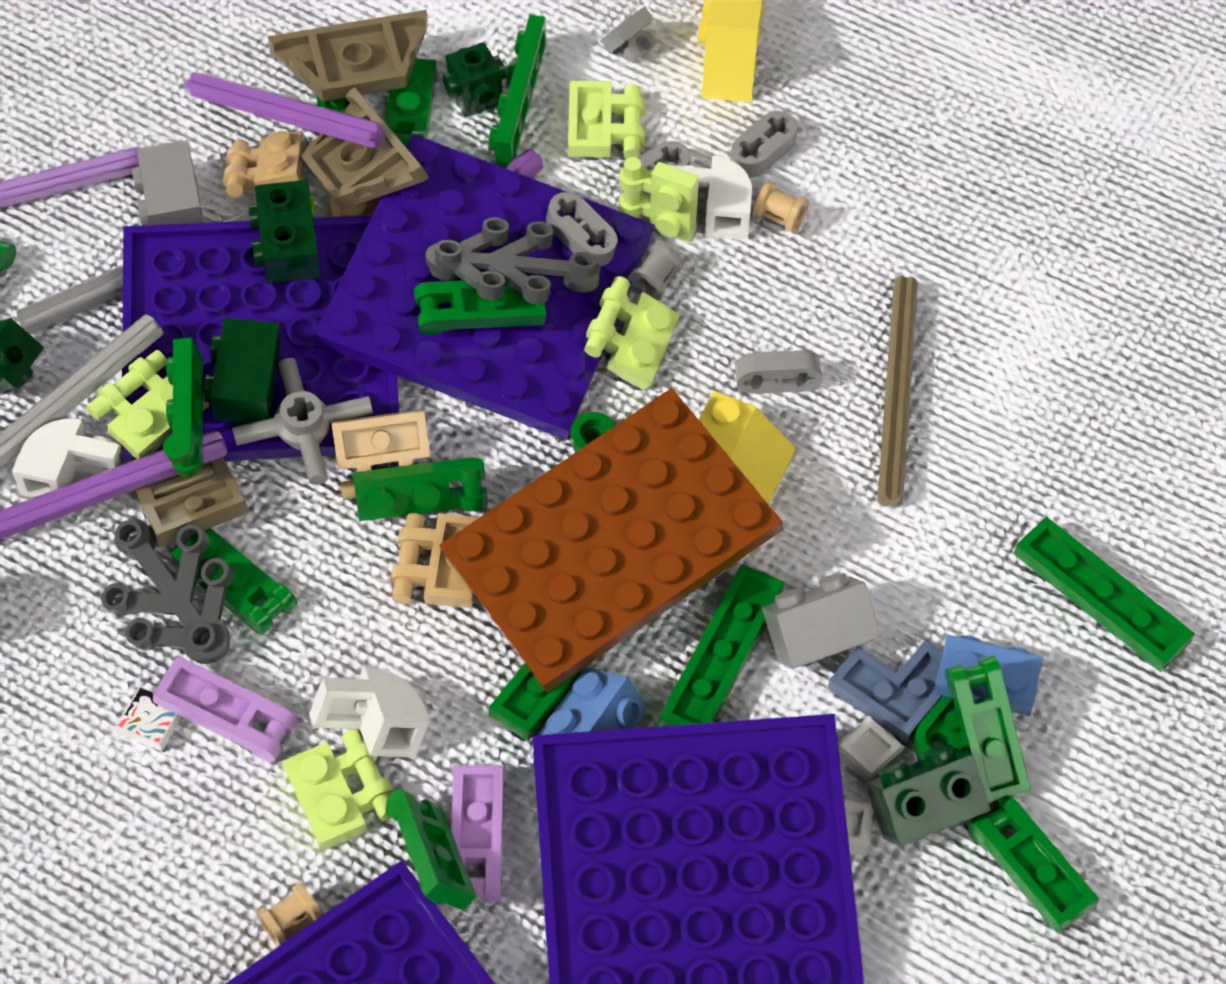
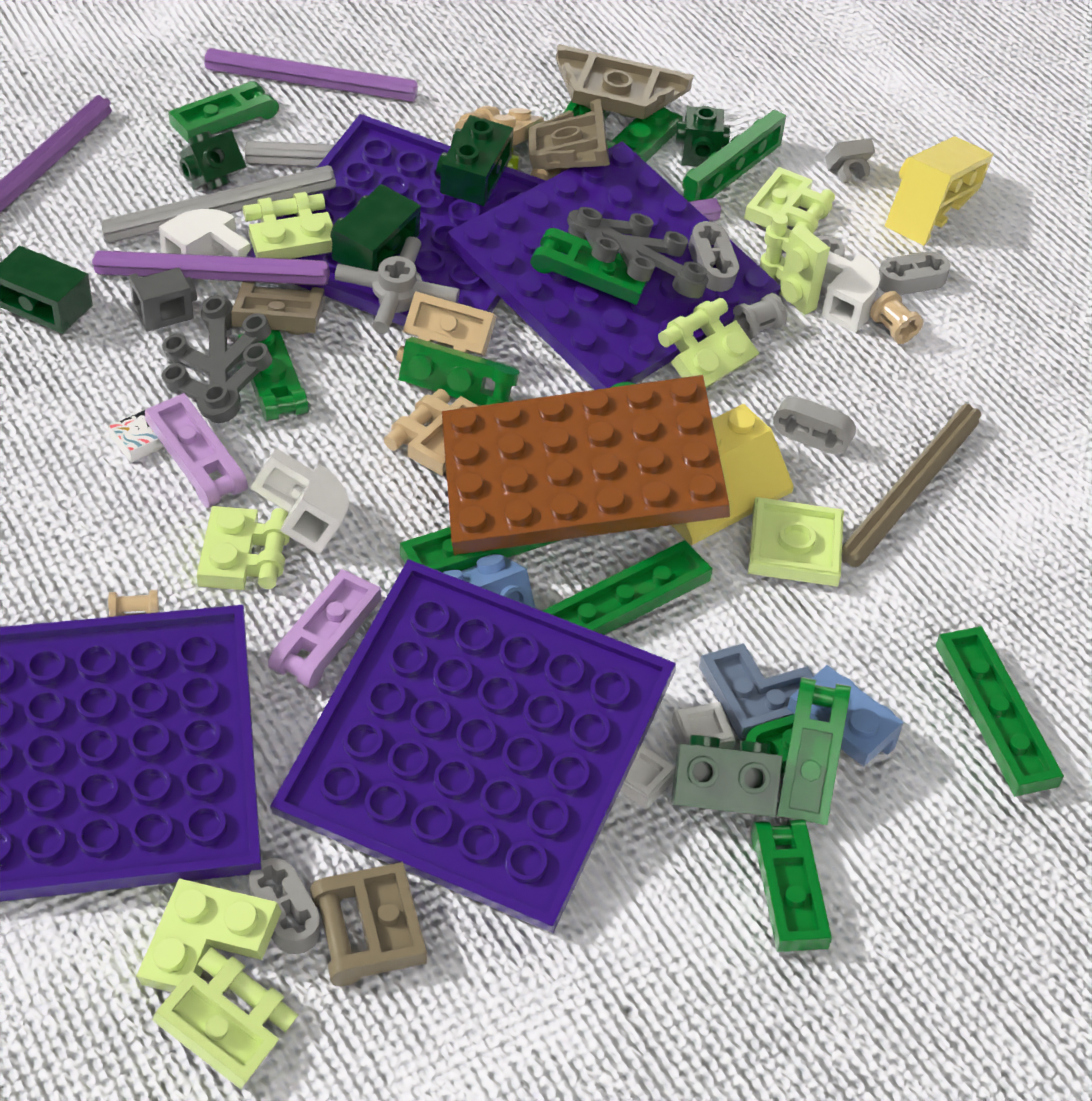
camera: 25 degrees right, 10 degrees down
light grey brick [131,140,204,225] -> none
green plate [163,338,203,477] -> none
medium lavender axle [185,72,385,148] -> none
green plate [385,789,477,911] -> none
light grey brick [762,573,881,669] -> none
none -> dark grey brick [129,267,197,332]
none -> yellowish green plate [747,497,844,587]

